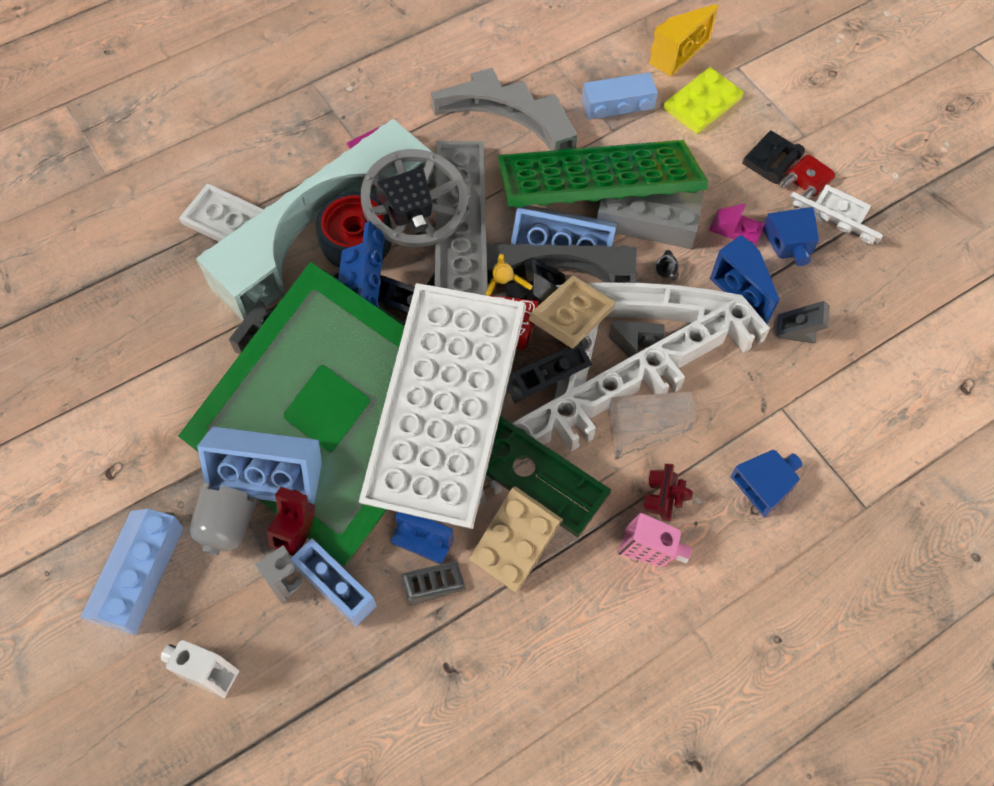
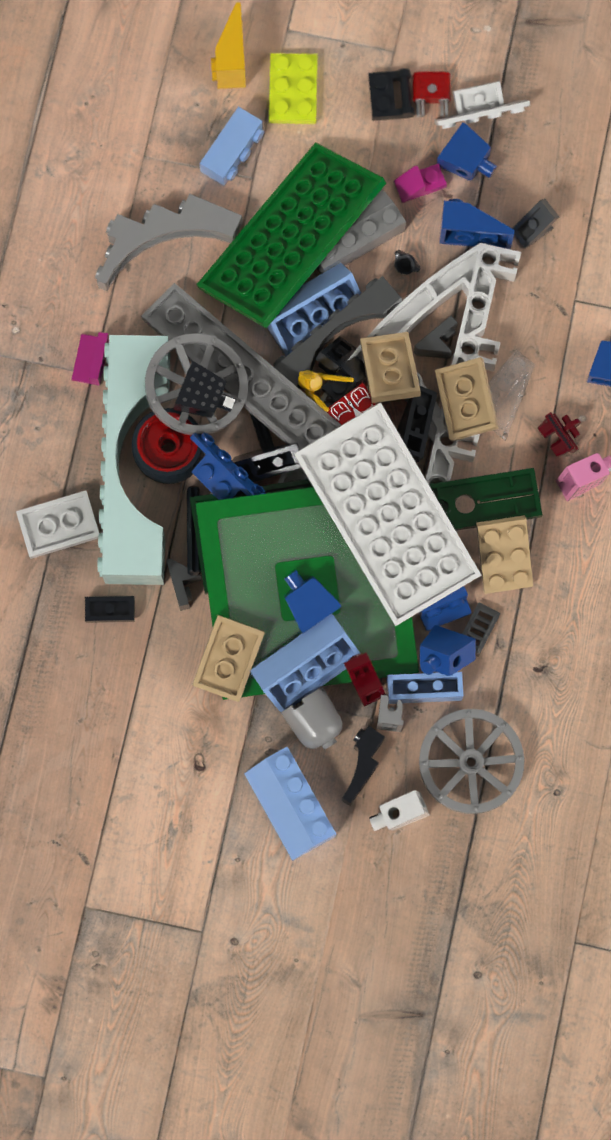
camera: 45 degrees left, 15 degrees up
none -> black plate [85,596,135,623]
none -> tan plate [192,615,265,702]
none -> blue torso [284,570,342,634]
none -> black slope [342,726,385,806]
none -> light grey wheel [419,709,524,814]
none -> blue torso [420,625,476,676]
none -> tan plate [435,357,499,441]

